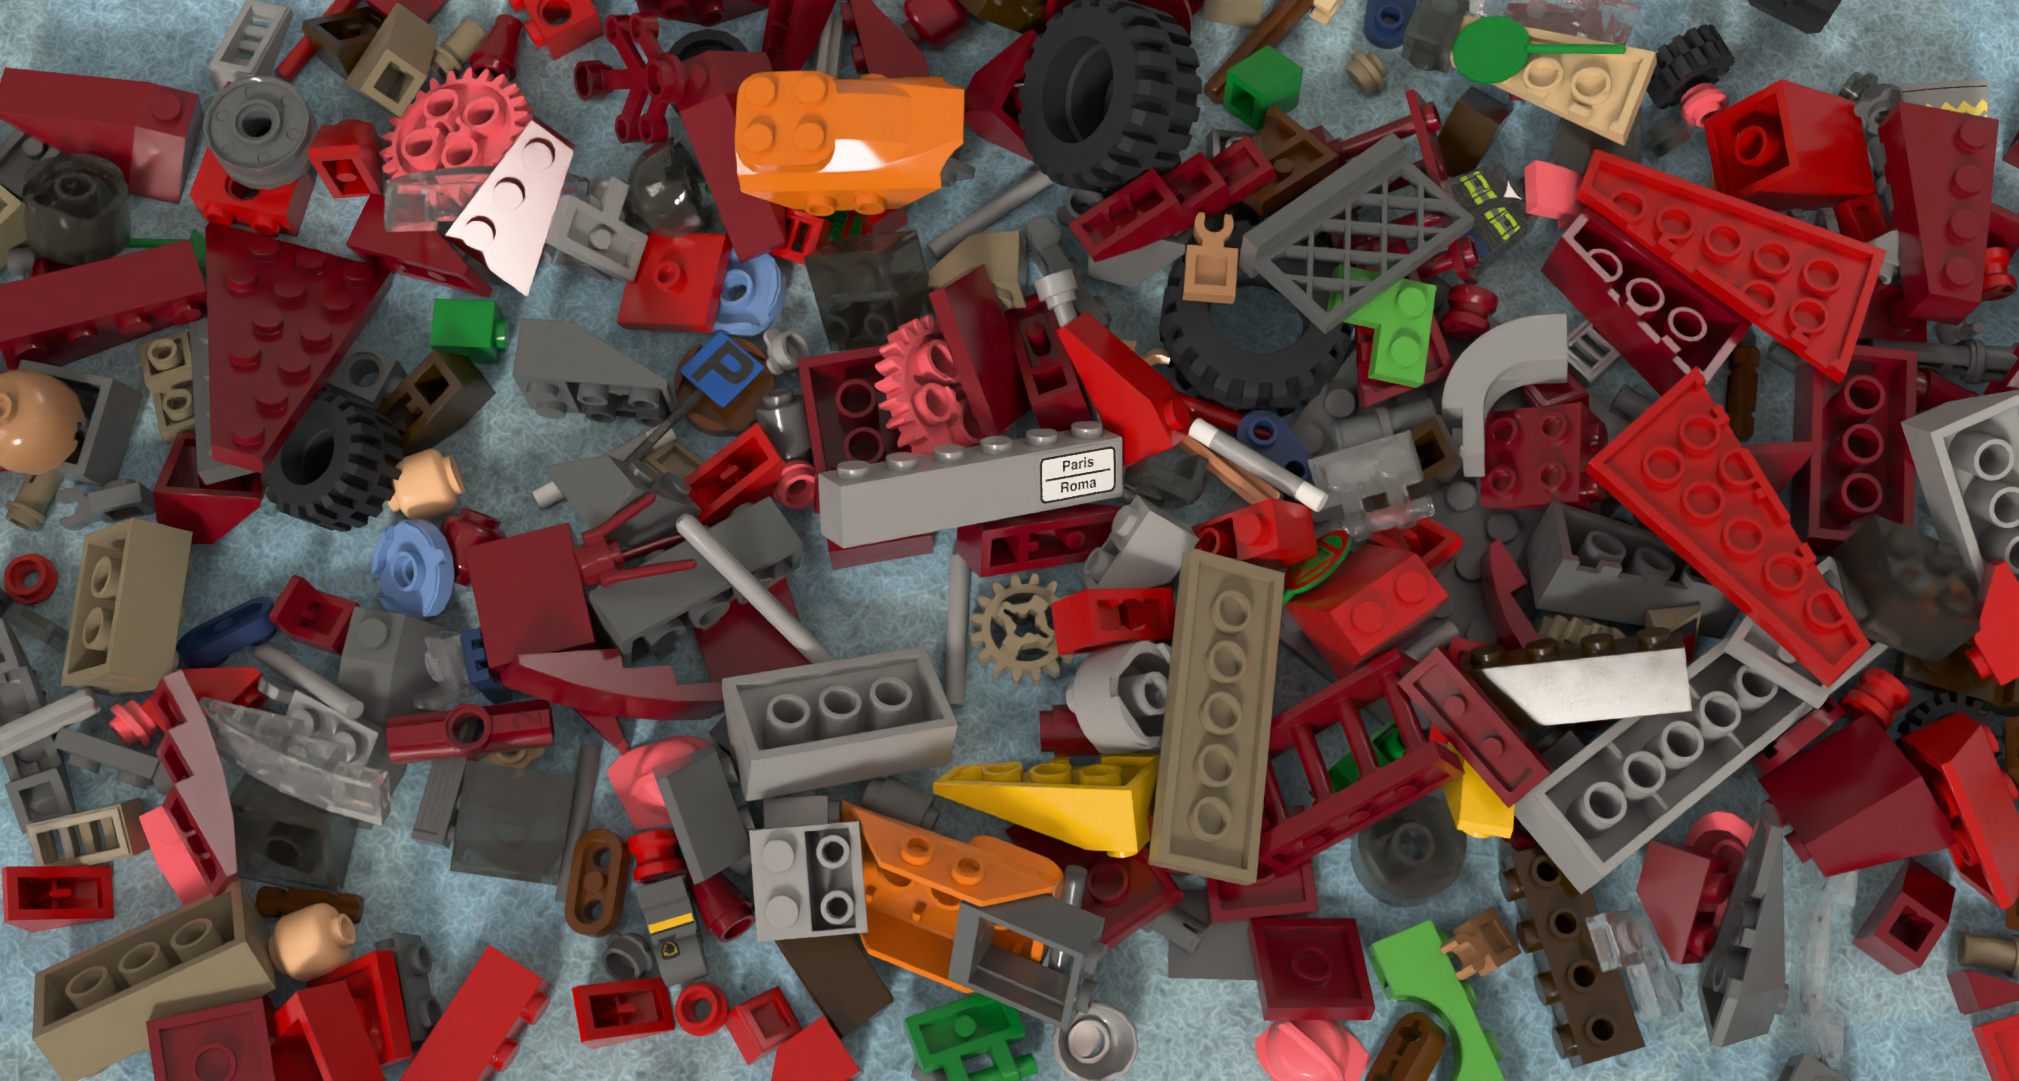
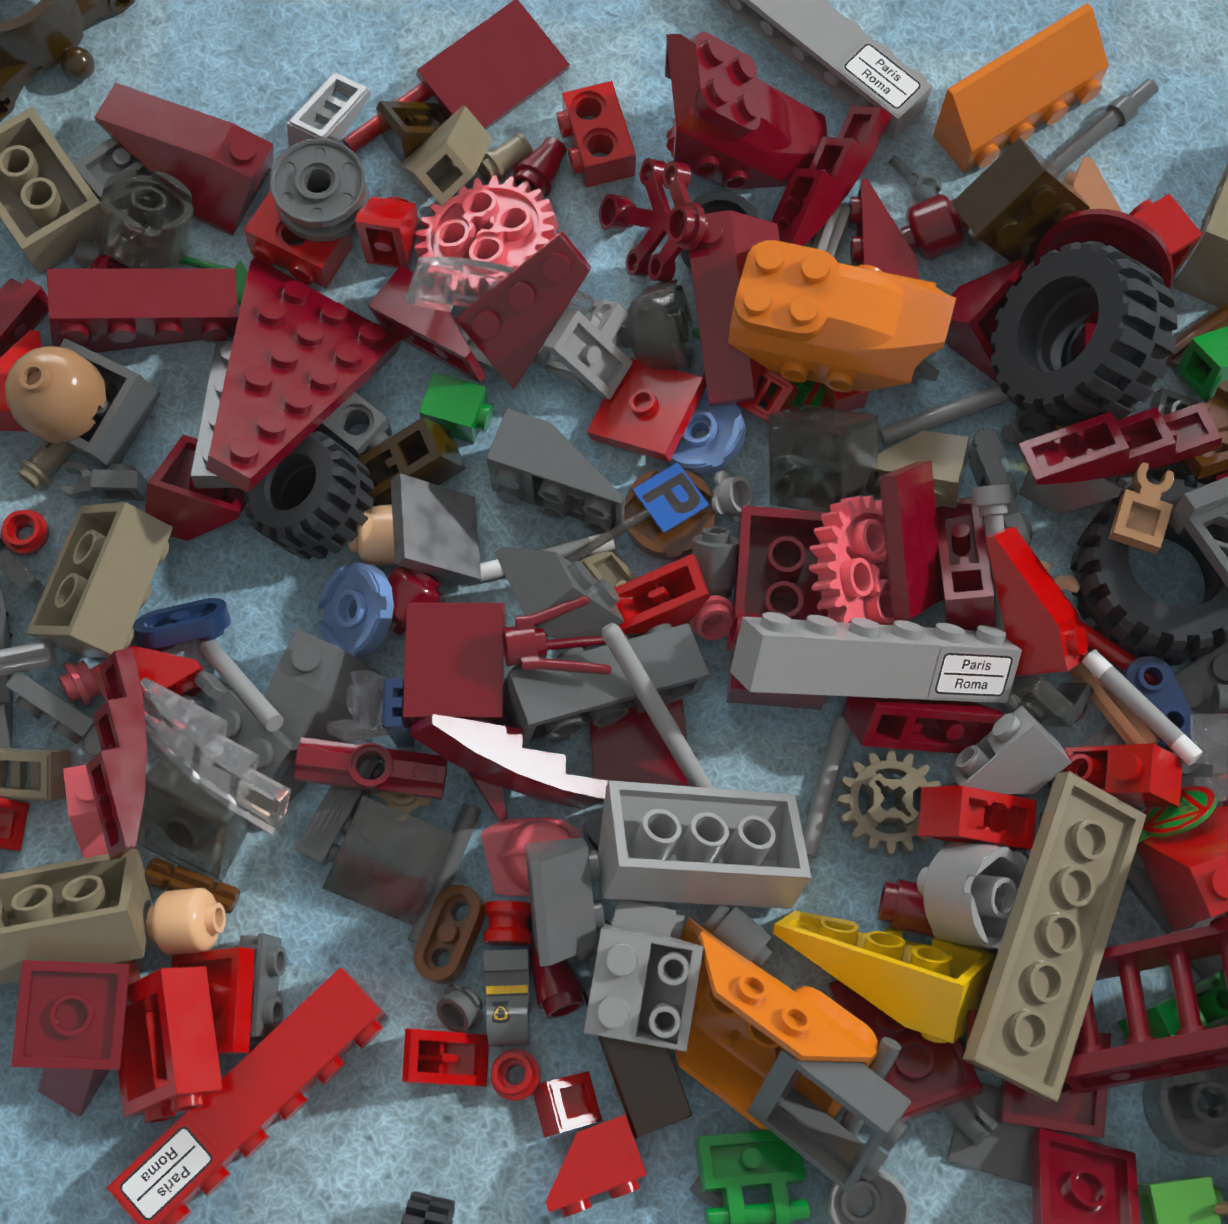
camera: 15 degrees right, 0 degrees up
dark tan slope [138,330,195,445] -> none
dark red bracket [269,575,361,656] -> none
none -> flat silver tile [391,473,481,585]

